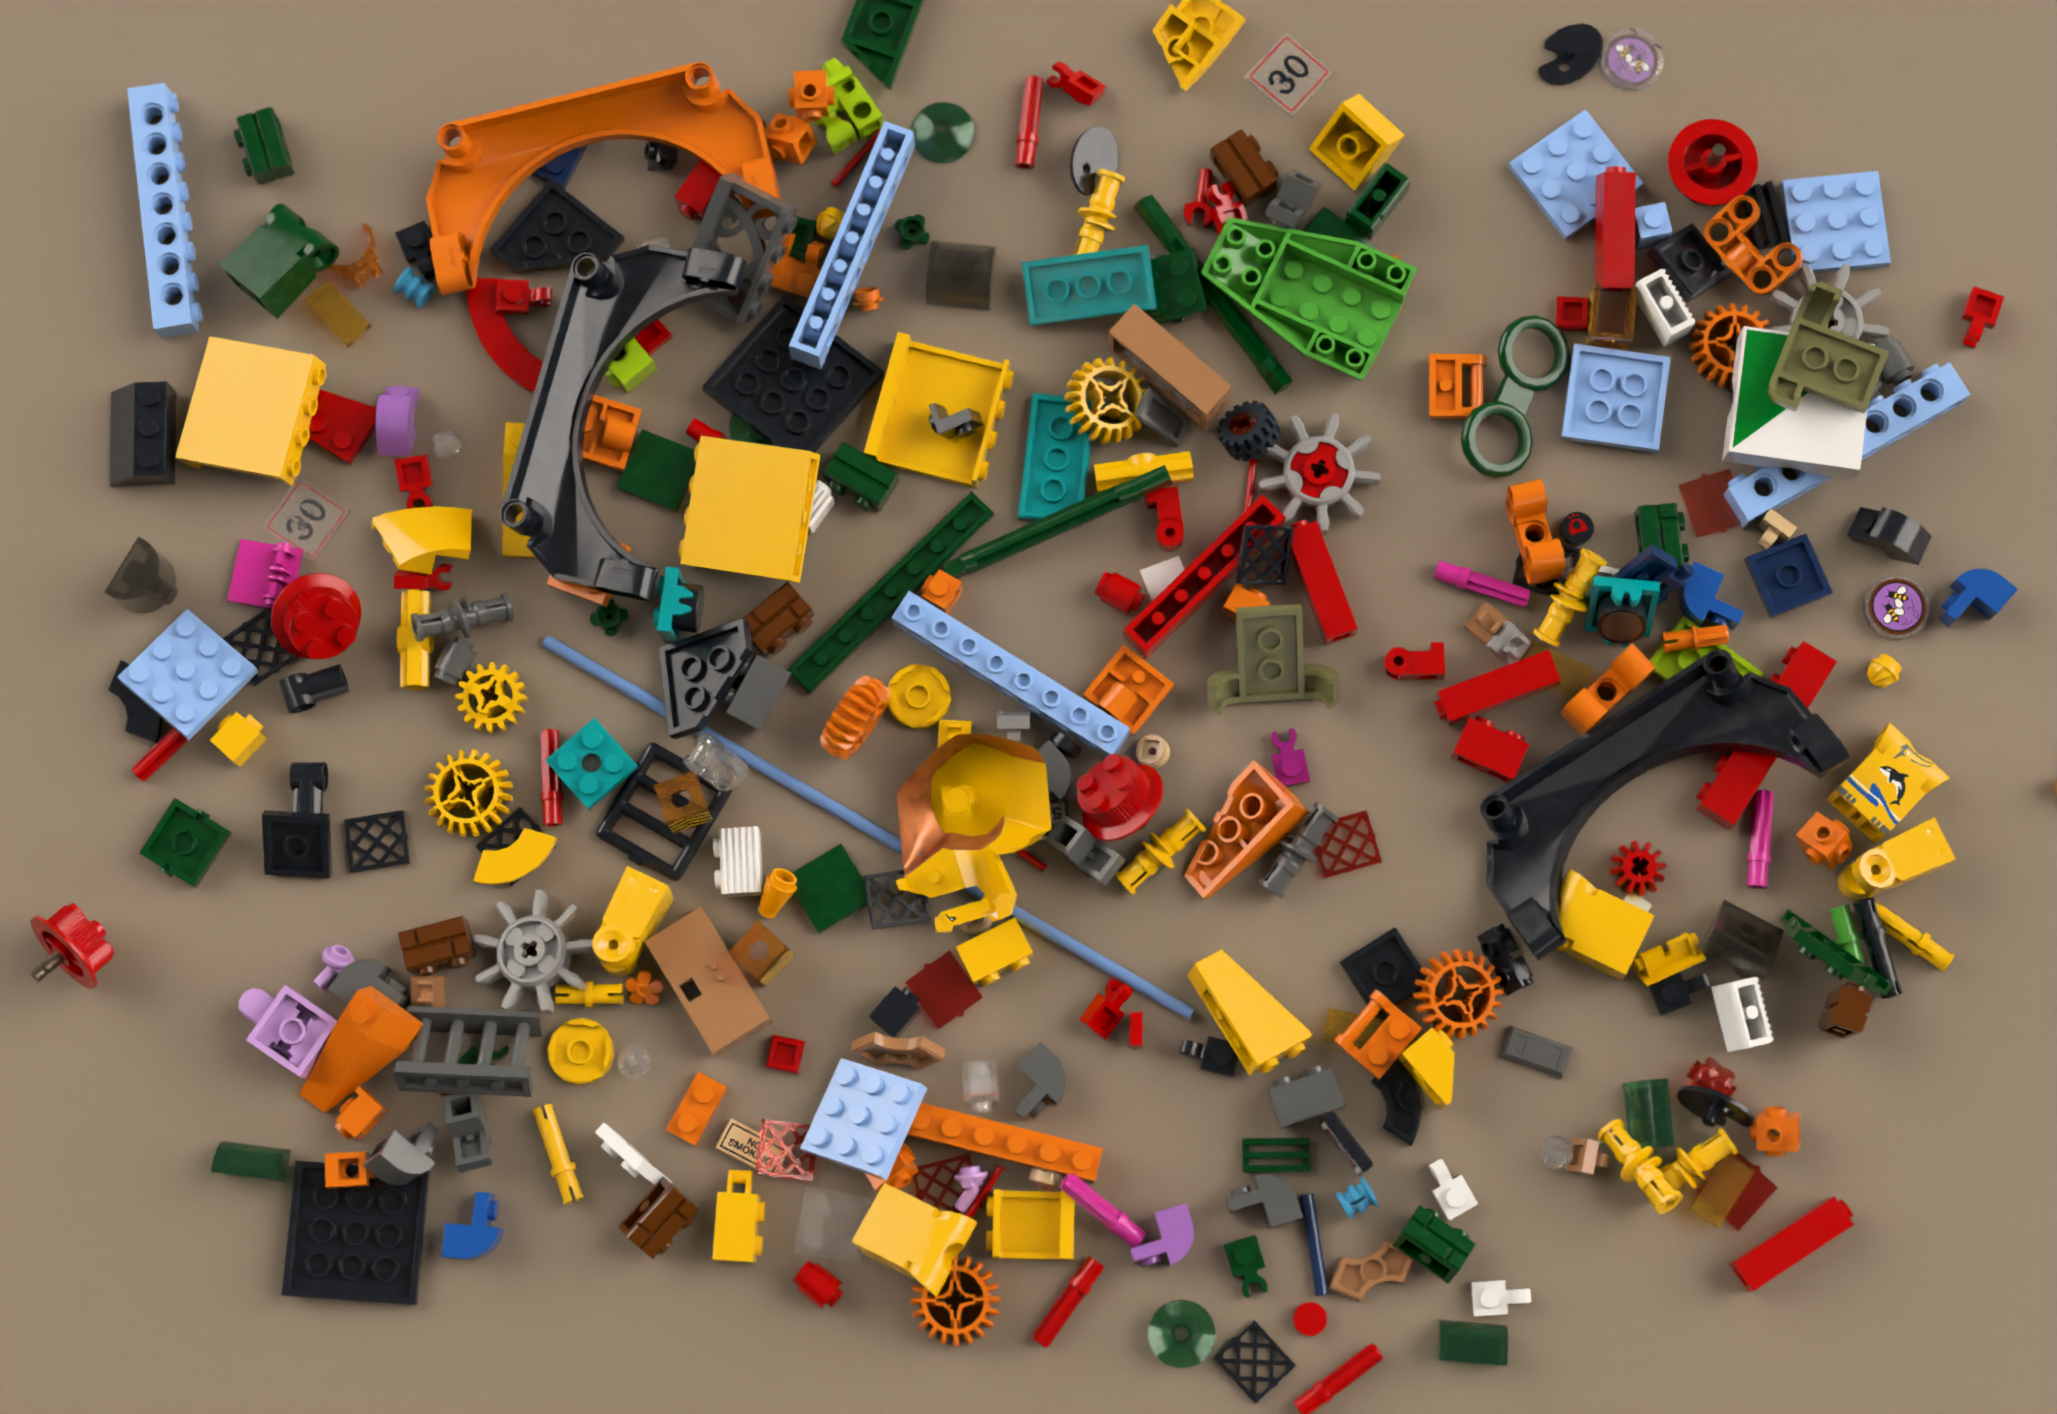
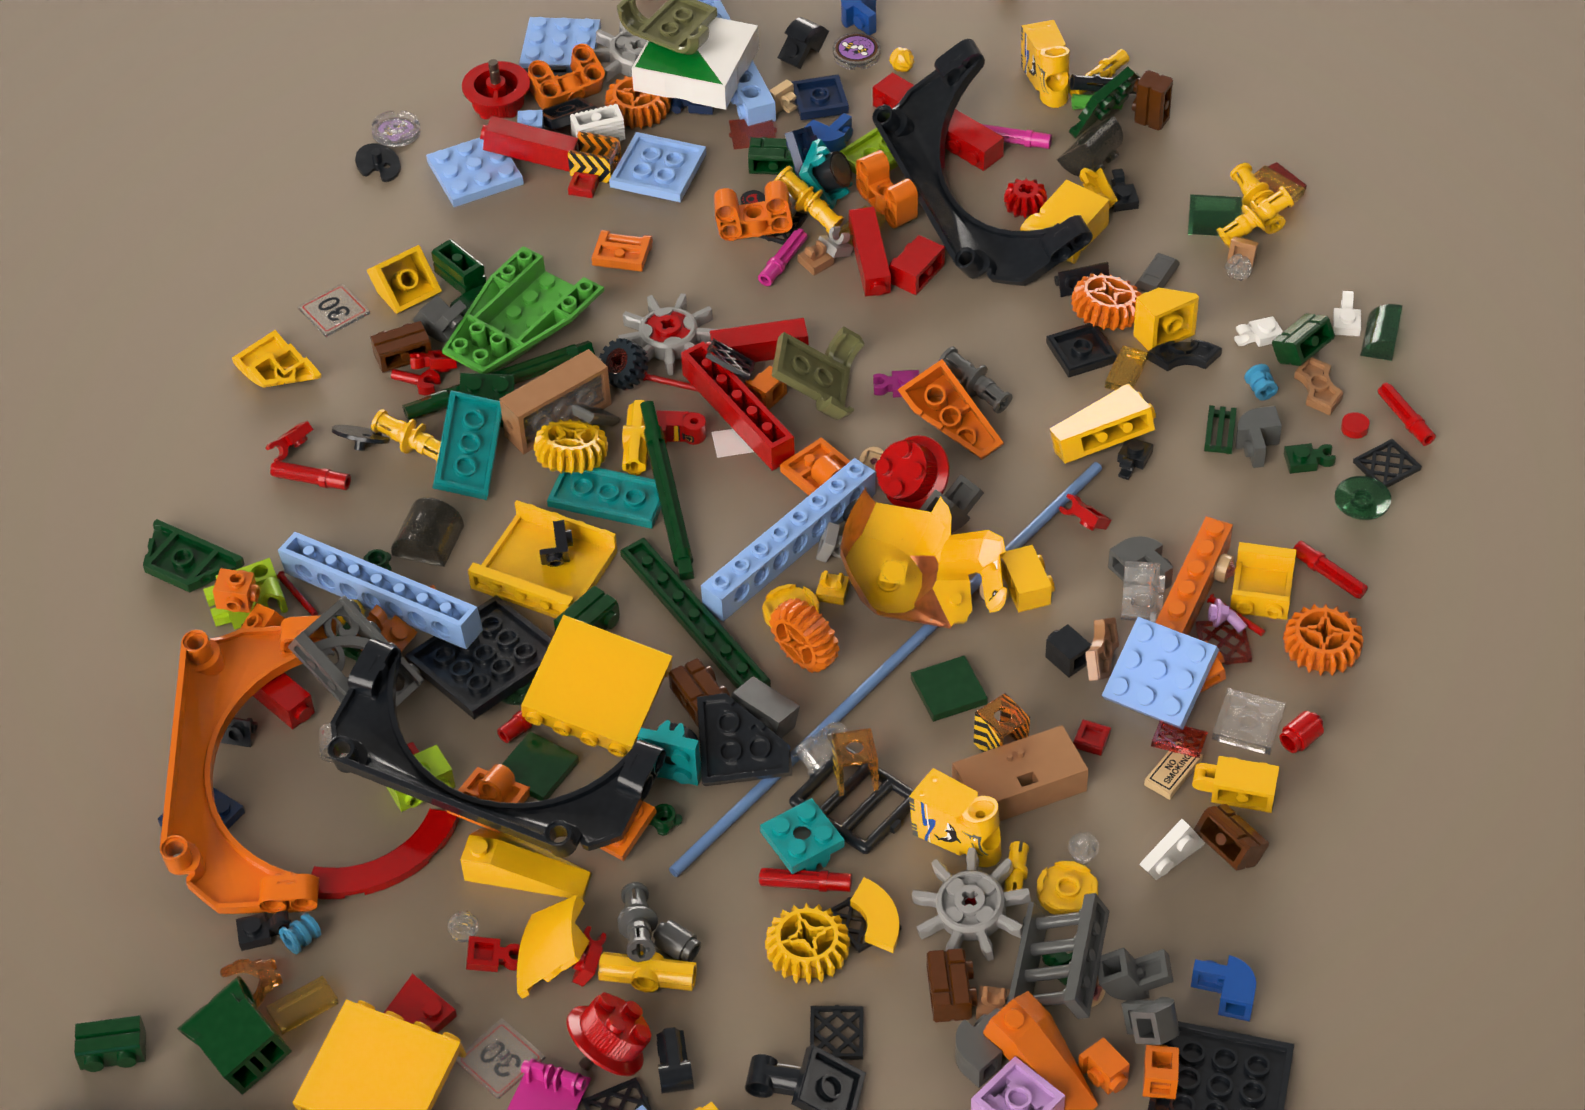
camera: 85 degrees left, 30 degrees down
lavender plate [313,945,355,990] -> none
medium lavender brick [375,385,420,457] -> none
yellow gear [455,662,528,734] -> none
black plate [489,179,625,273] -> none
red plate [496,279,552,315] -> none
yellow pin [532,1104,584,1205] -> none
orange plant [625,971,664,1005] -> none
orange plate [666,1071,728,1146] -> none
white brick [713,826,763,898] -> none
light orange cone [758,868,797,919] -> none
yellow piece [851,1183,977,1297] -> none
black window [863,870,931,930] -> none
clear red piece [905,951,983,1029] -> none
clear green dish [912,102,975,163] -> none
orange brick [920,569,963,614] -> none
dark pink axle [1060,1173,1146,1248] -> none
red brick [1094,571,1145,615] -> none
yellow piece [1115,808,1207,895] -> none
red tile [1129,1012,1143,1049] -> none
medium lavender brick [1130,1203,1194,1267] -> none
dark grey brick [1267,1065,1345,1130] -> none
dark blue bar [1300,1193,1329,1296] -> none
clear red window [1315,810,1382,879] -> none
black tile [1319,1112,1374,1176] -> none
orange plate [1333,990,1422,1080] -> none
red leg [1383,642,1445,680] -> none
dark green bar [1460,315,1569,478] -> none
orange axle [1662,625,1729,653] -> none
black piece [1676,1086,1754,1127] -> none
clear red piece [1685,1057,1737,1097] -> none
white brick [1711,977,1774,1052] -> none
red brick [1729,1196,1854,1292] -> none
orange brick [1750,1106,1801,1156] -> none
orange brick [1796,811,1853,871] -> none
yellow piece [1826,722,1950,844] -> none

